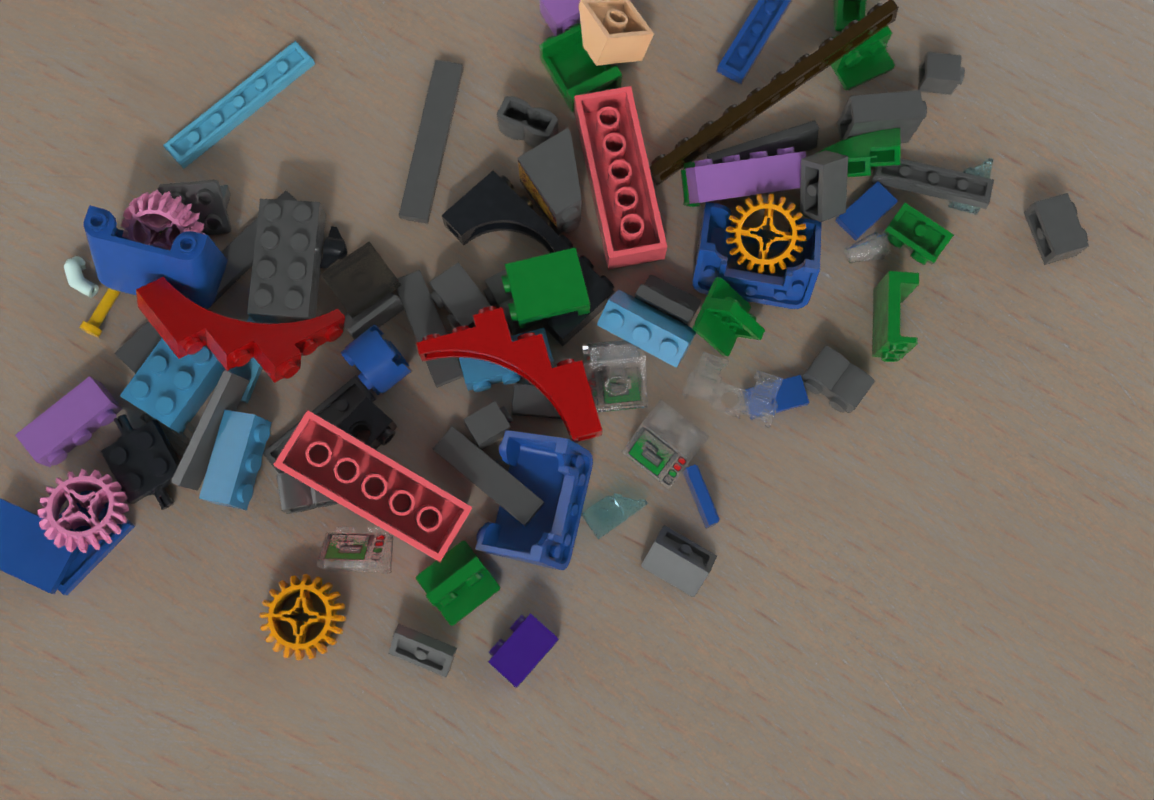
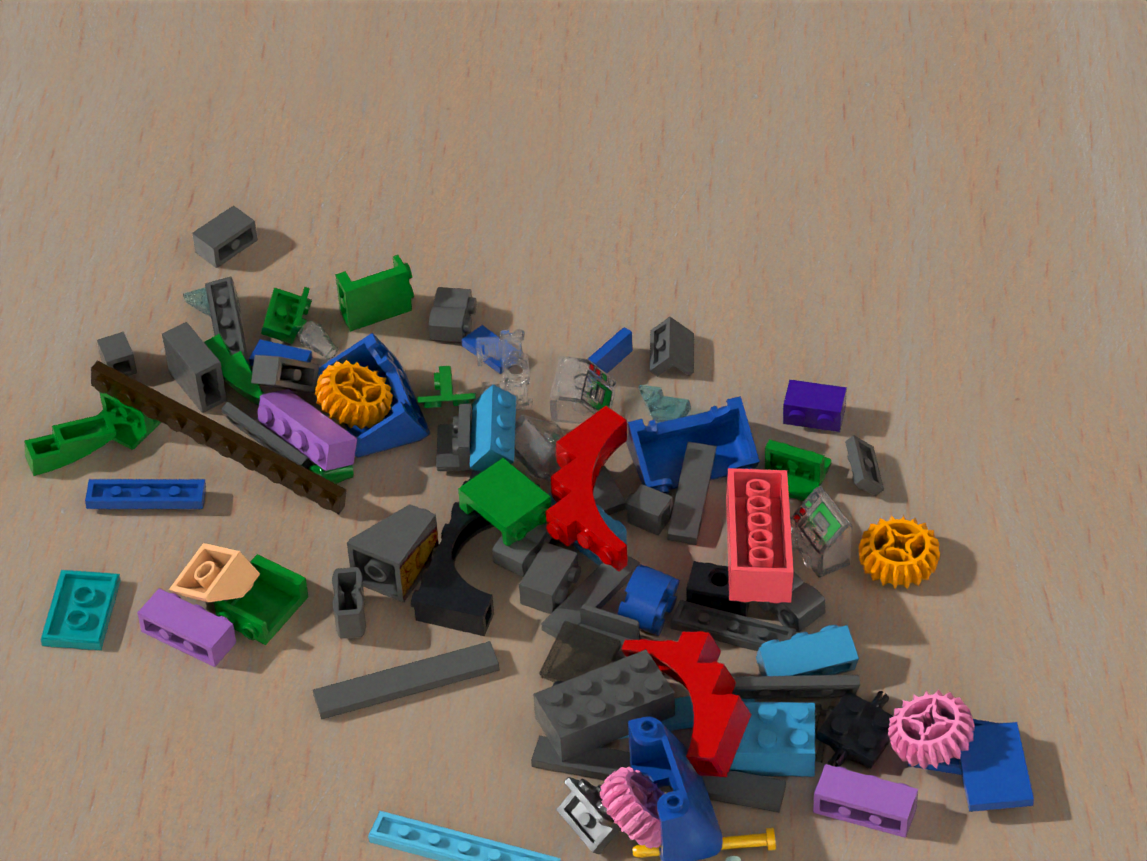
camera: 115 degrees left, 30 degrees down
coral brick [574,86,668,270] -> none

